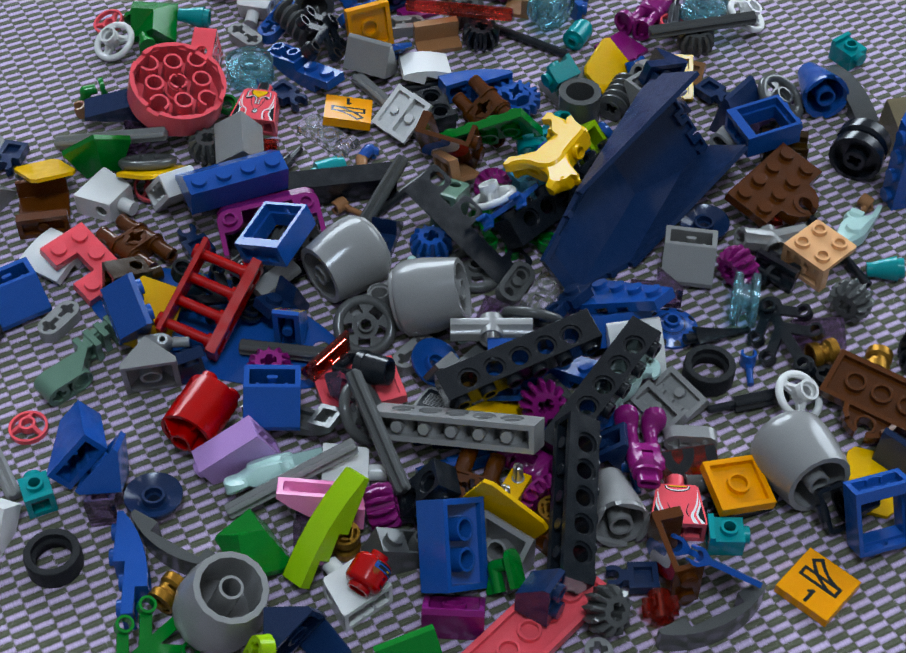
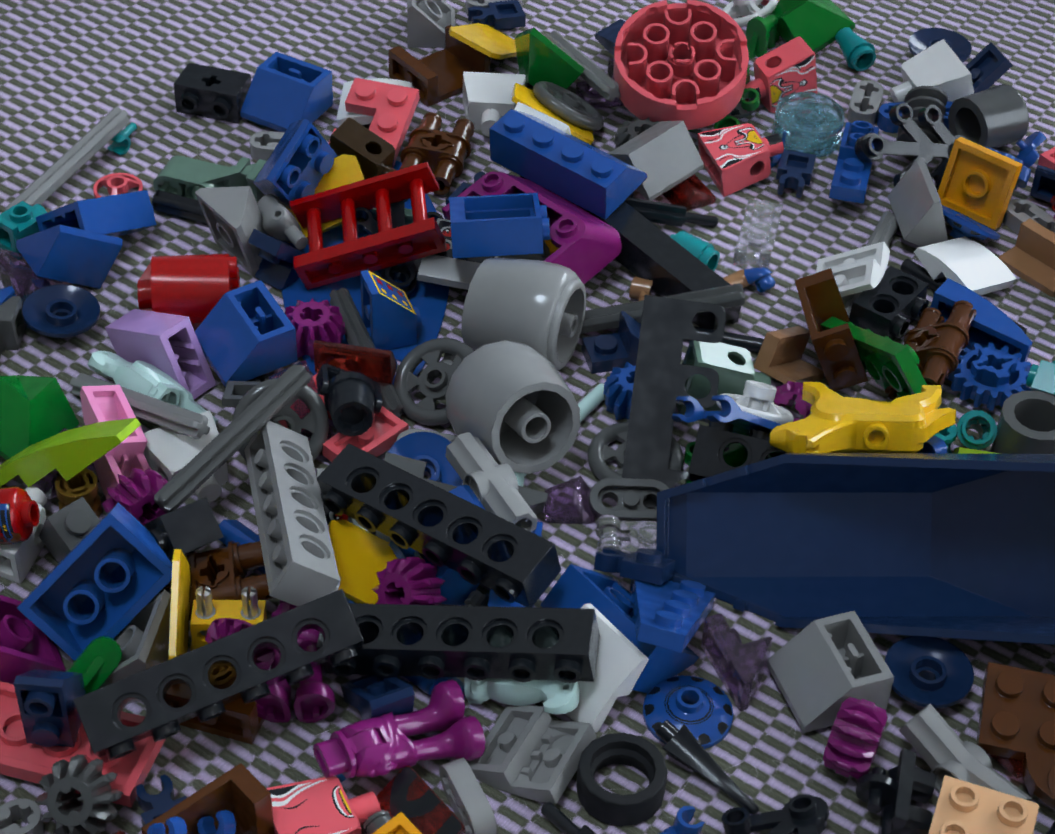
camera: 60 degrees right, 5 degrees down
dark blue slope [253,275,310,320] -> none
light orange tile [323,94,373,131] -> none
dark grey plate [501,306,563,328] -> none
light grey cone [596,467,650,548] -> none
clear light blue wheel [729,271,761,328] -> none
none -> black axle [152,190,208,225]

